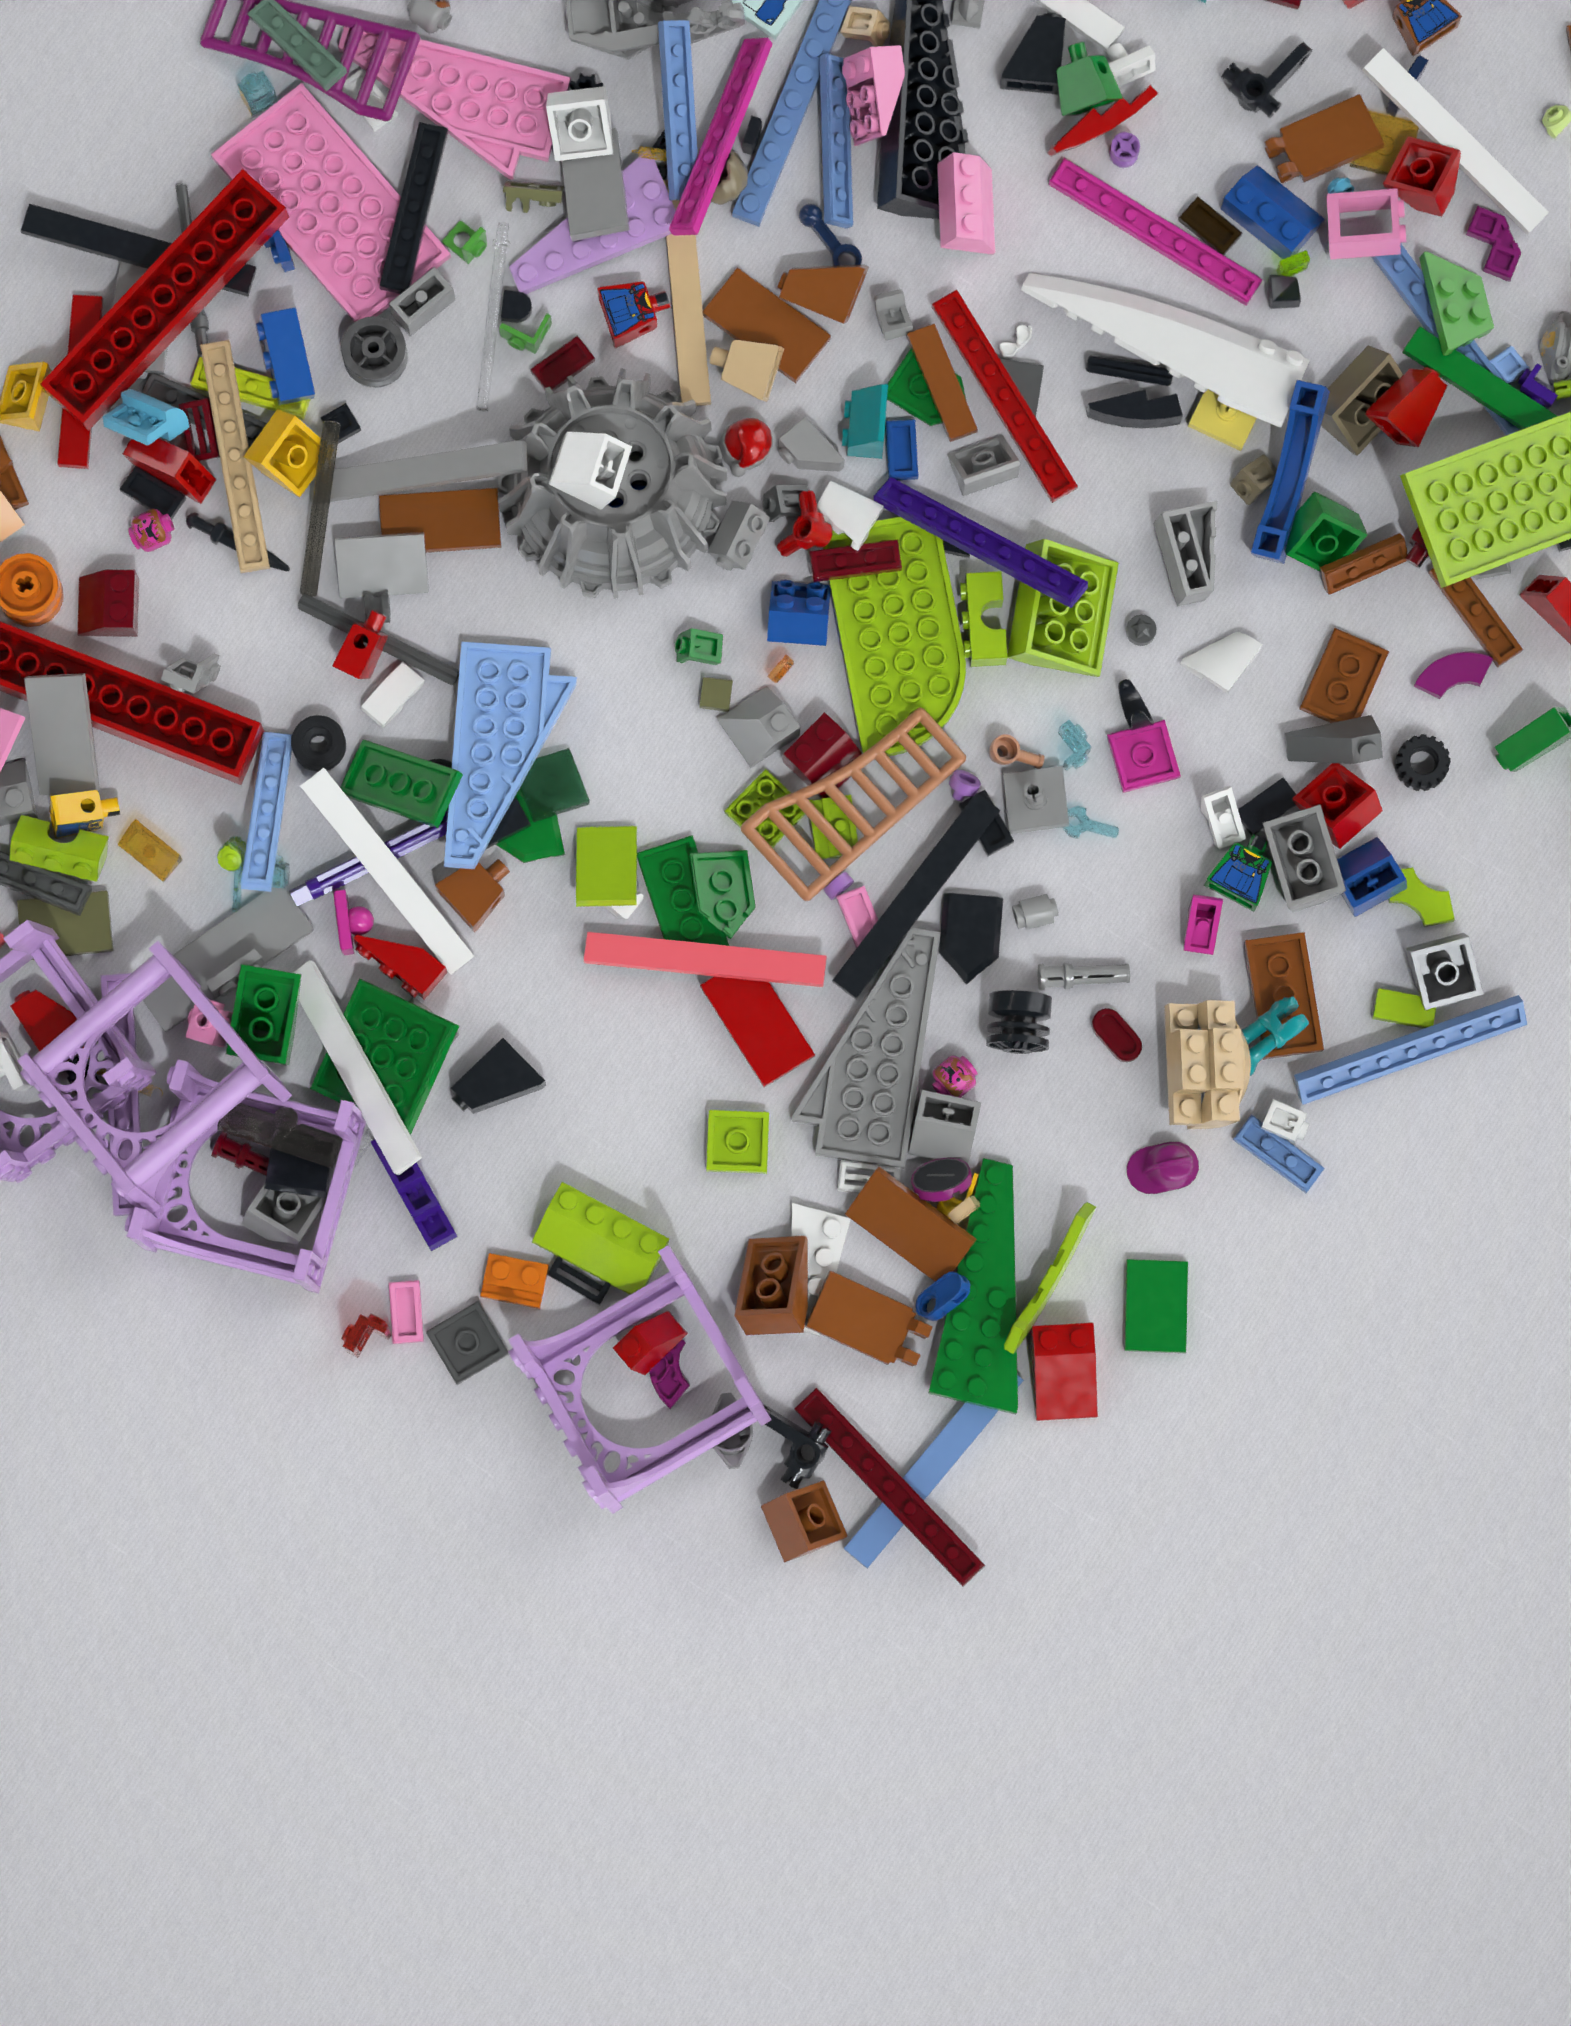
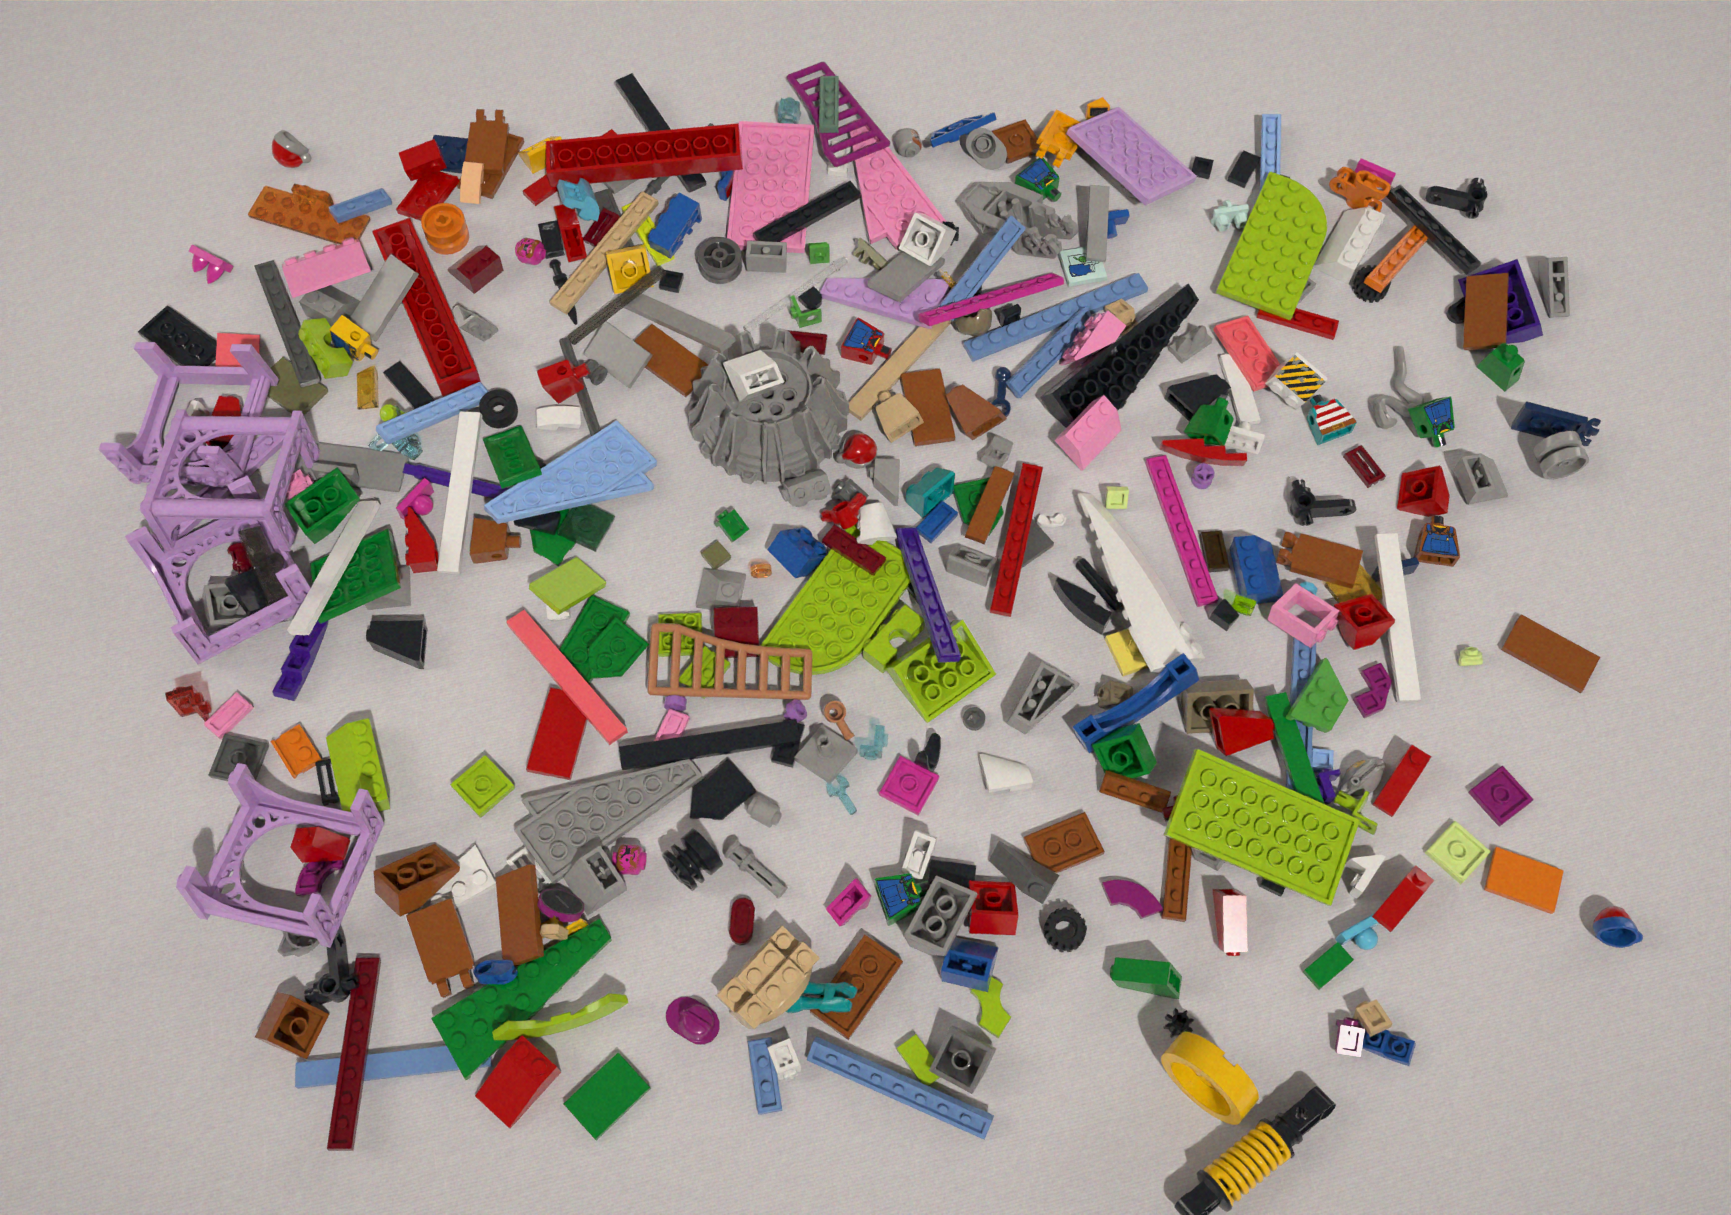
camera: 45 degrees right, 15 degrees down
none -> black tile [383,361,435,409]
none -> yellowish green tile [1105,486,1129,509]

